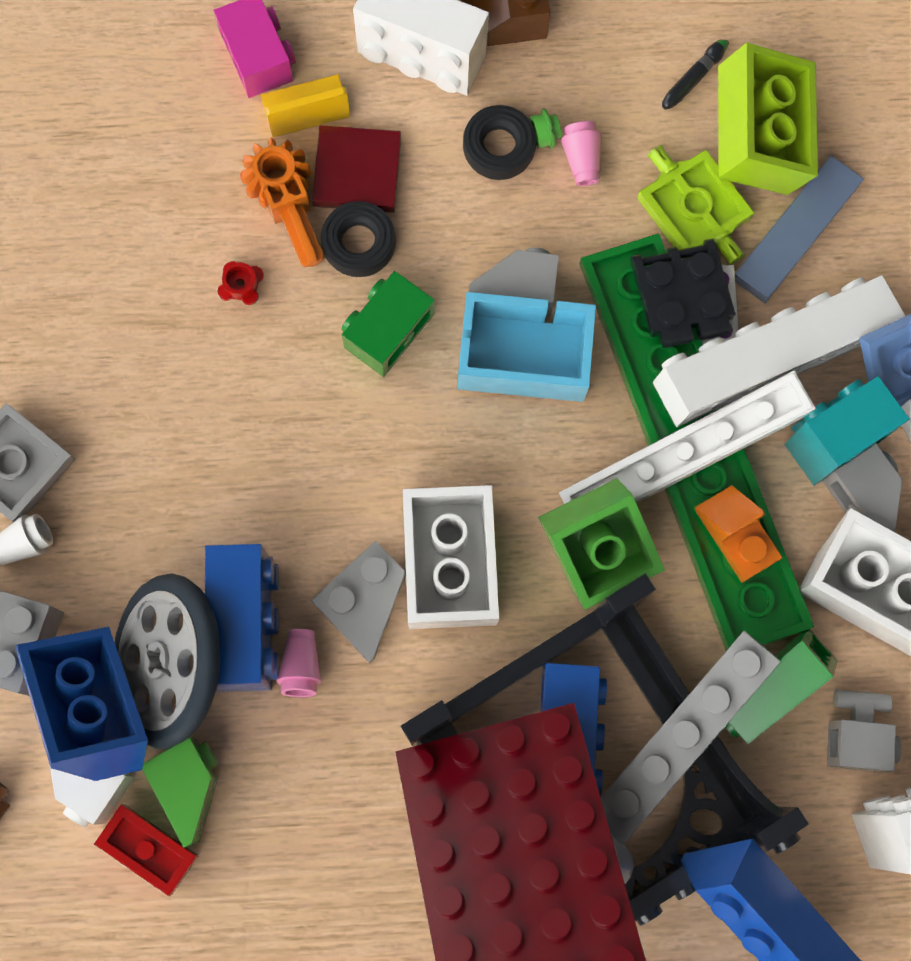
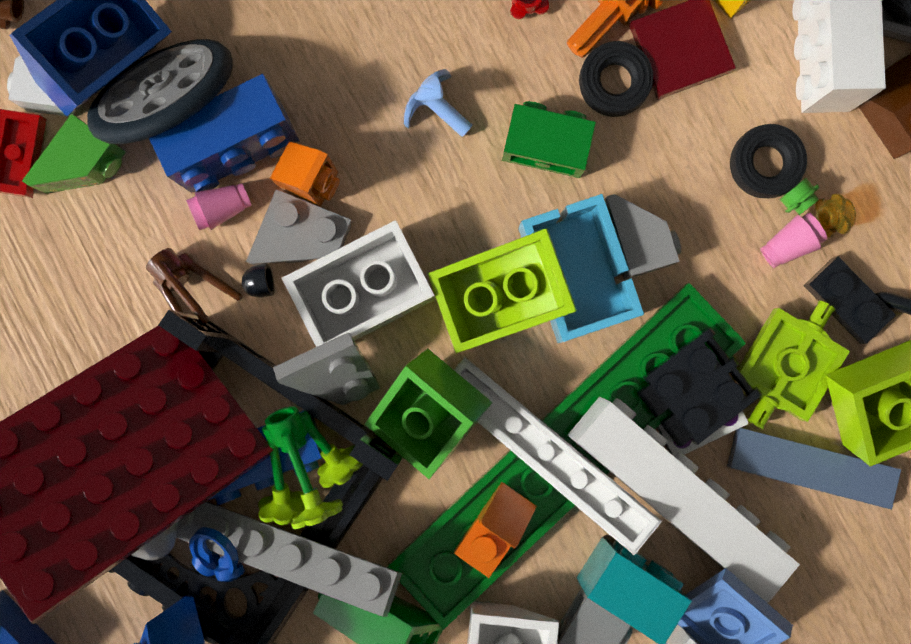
camera: 70 degrees right, 10 degrees up
none -> reddish brown plant [146,248,242,324]
none -> blue piece [189,527,245,582]
none -> black hinge [241,263,275,298]
none -> plant [258,406,363,529]
none -> orange slope [270,141,340,207]
none -> light grey wing [273,332,380,405]
none -> light blue plant [404,69,472,137]
none -> lime slope [427,228,577,354]
none -> black plate [803,256,896,344]
none -> clear yellow plate [815,193,856,238]

